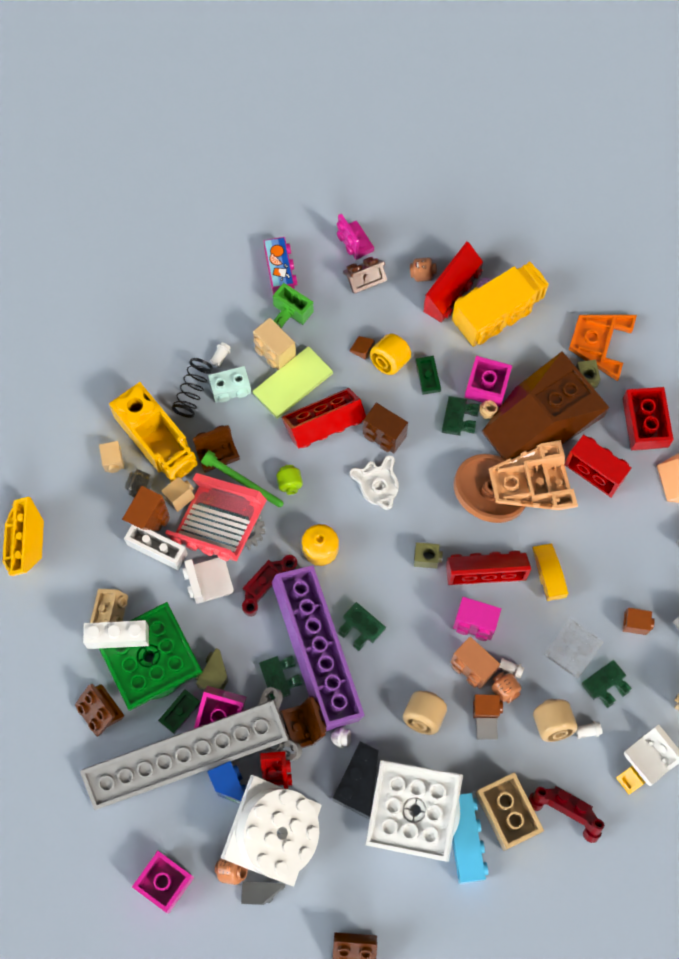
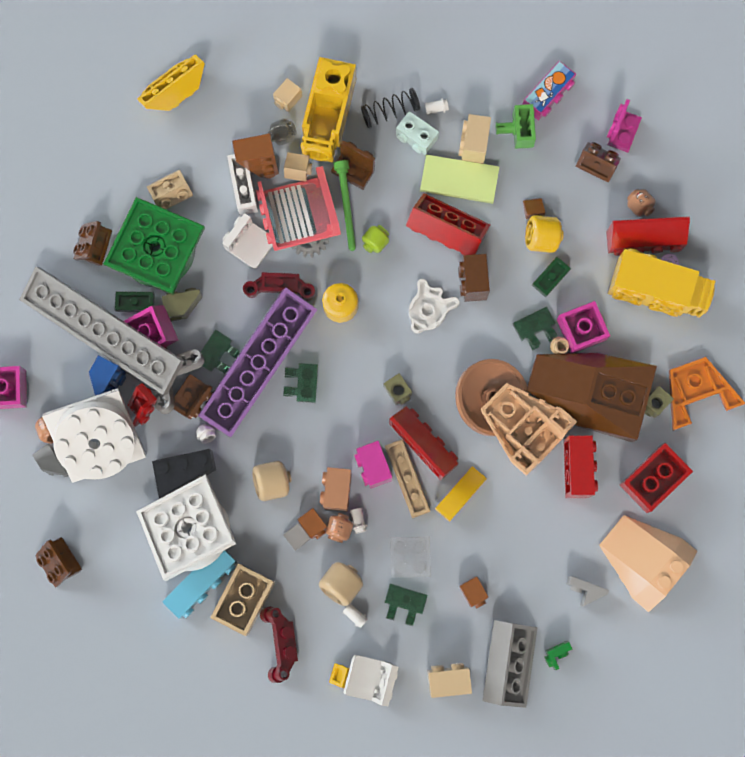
camera: 55 degrees right, 10 degrees up
white brick [83,620,149,649] -> none
none -> tan tile [385,439,430,519]

